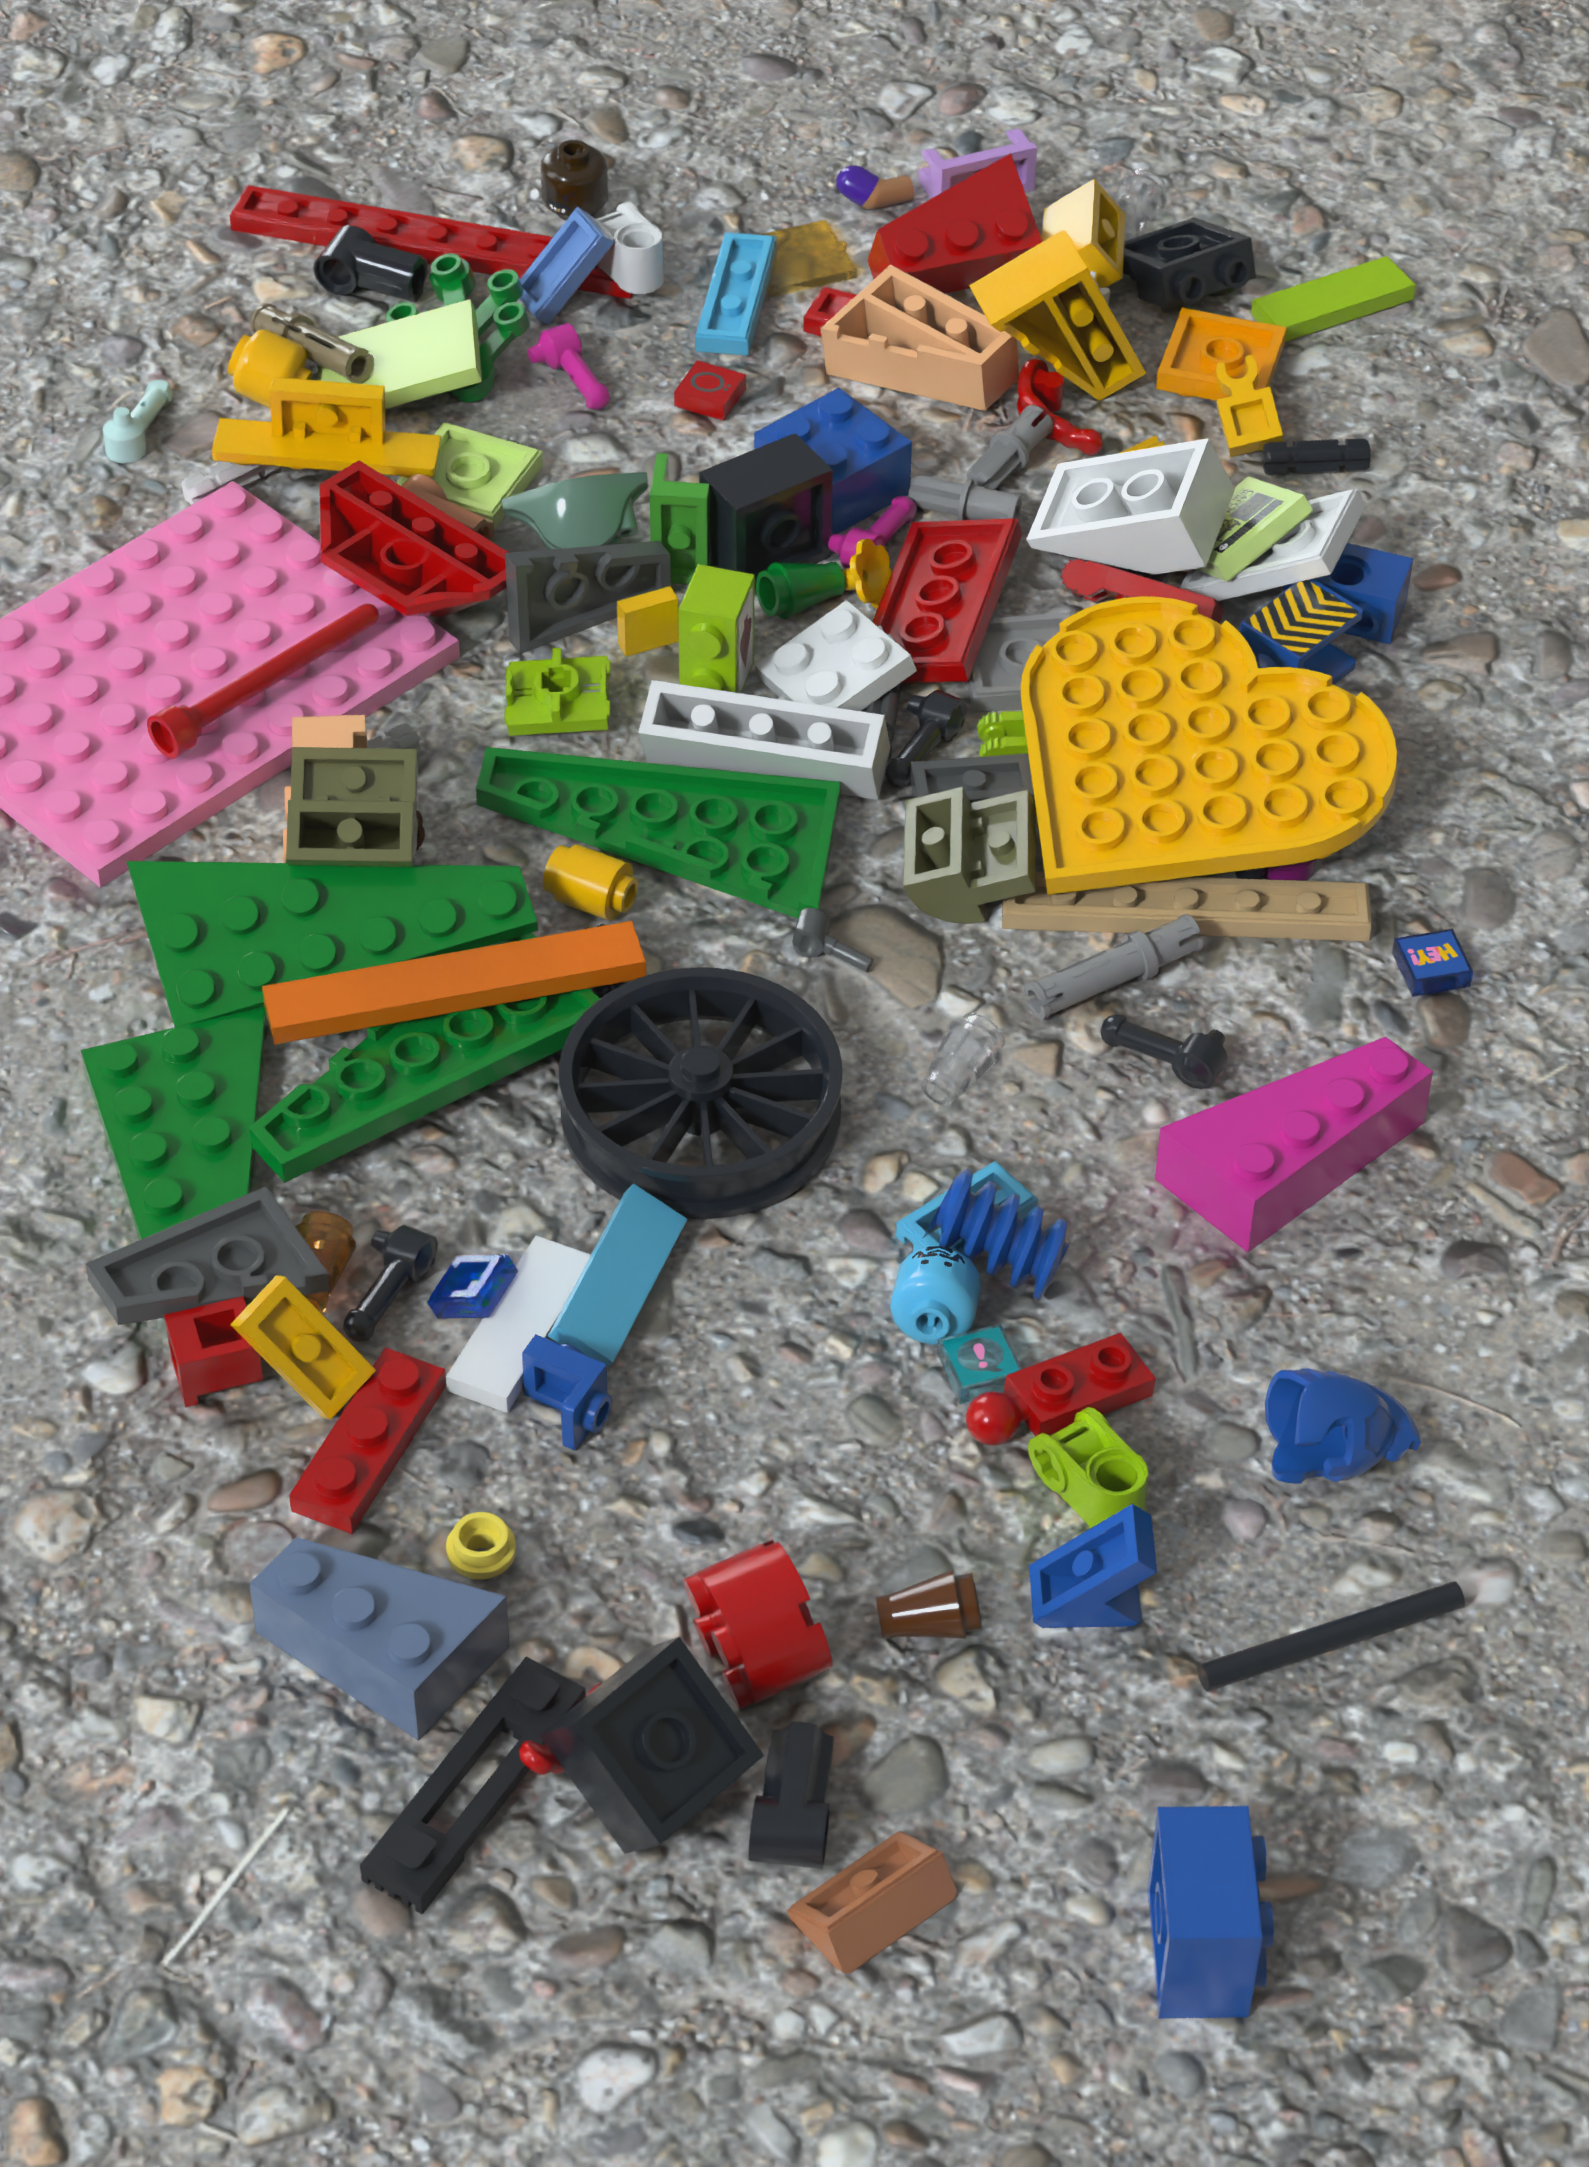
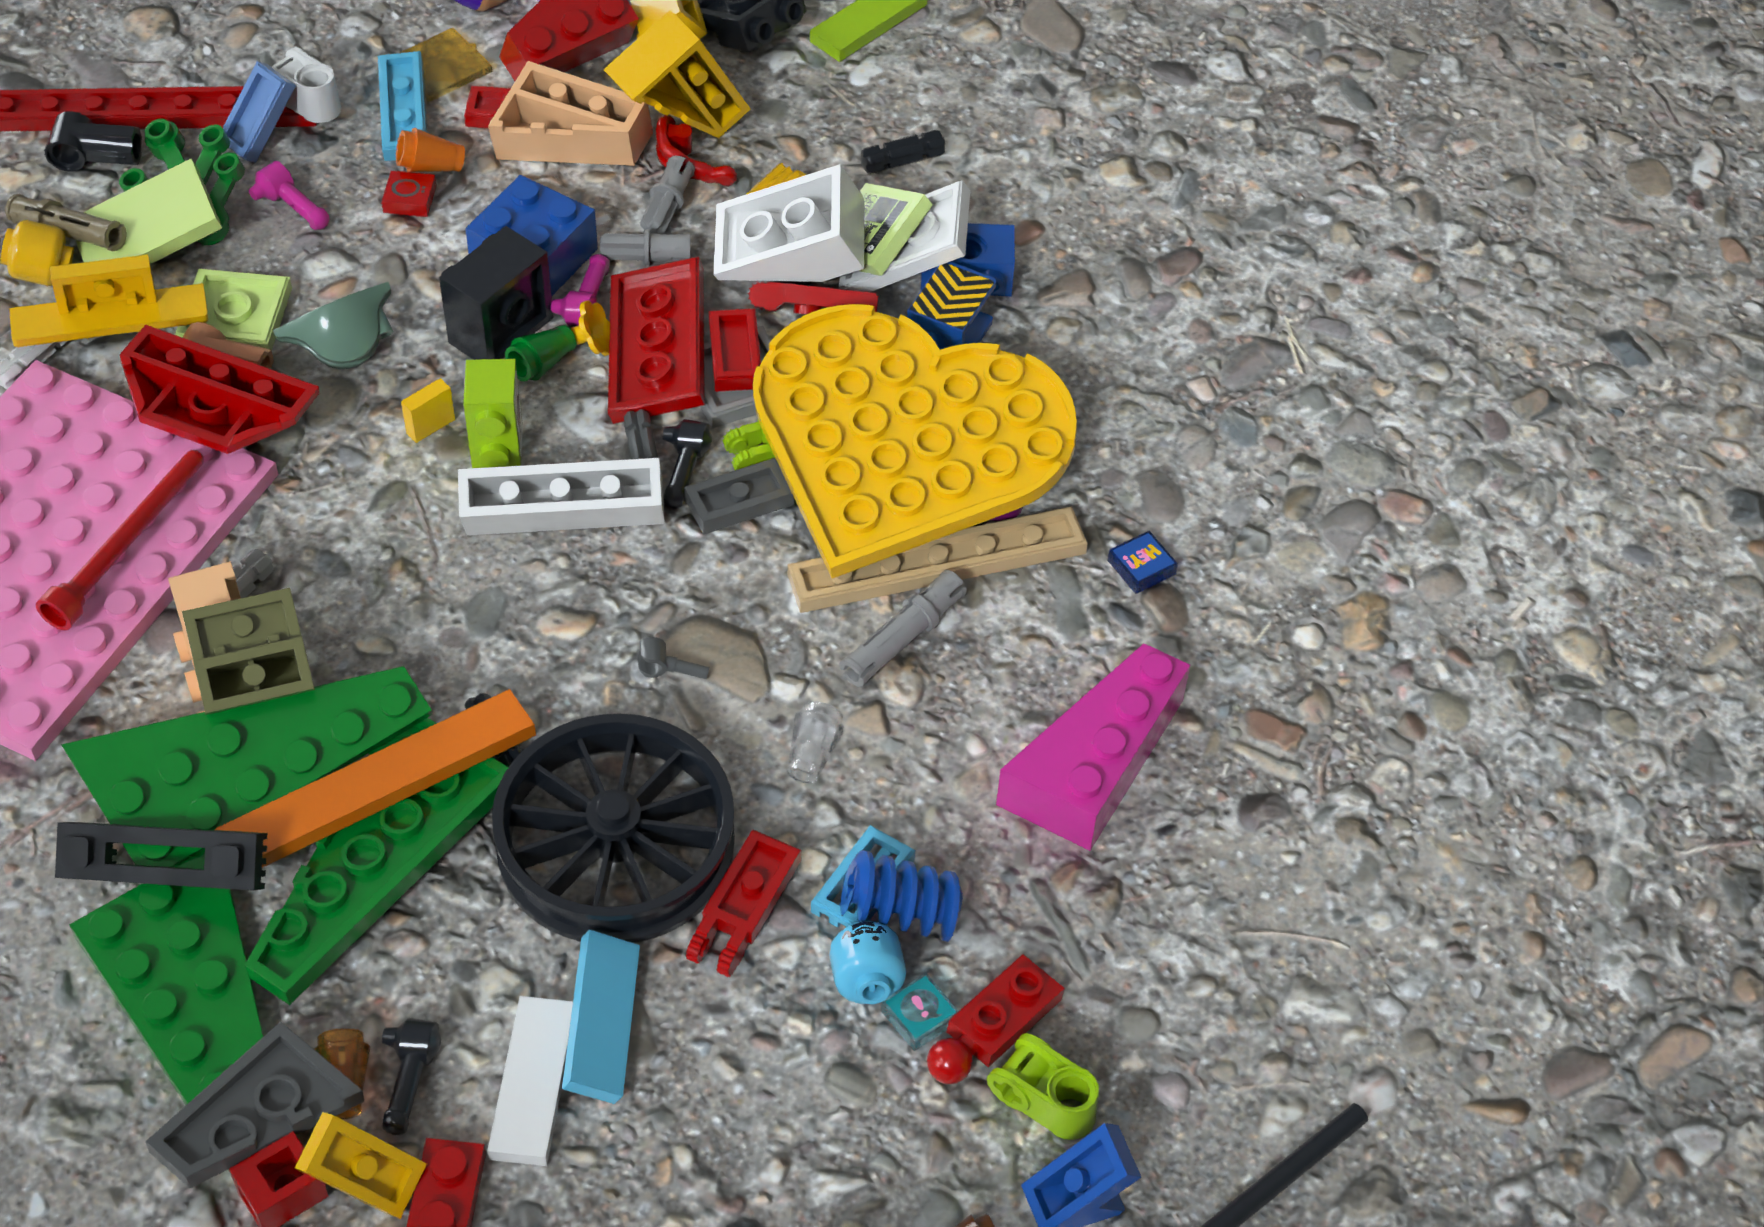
camera: 20 degrees left, 5 degrees up
clear blue tile [427,1254,518,1319] -> none
green wing [476,747,841,919] -> none
lime piece [504,648,611,736] -> none
dark grey wing [505,541,671,654] -> none
blue bracket [522,1334,613,1451] -> none
dark brown head [541,140,608,220] -> none
yellow brick [543,844,638,921] -> none
bright green panel [650,453,710,585] -> none
white plate [755,600,917,711] -> none
olive brick [903,787,1036,924] -> none
black piece [1100,1014,1228,1089] -> none
light orange plate [1156,308,1287,401] -> none
yellow plate [1216,355,1283,457] -> none
blue helmet [1265,1368,1421,1484] -> none
none -> black container [55,822,268,891]
none -> orange cone [396,128,465,172]
none -> red hinge [685,830,802,977]
none -> red tile [709,309,761,392]

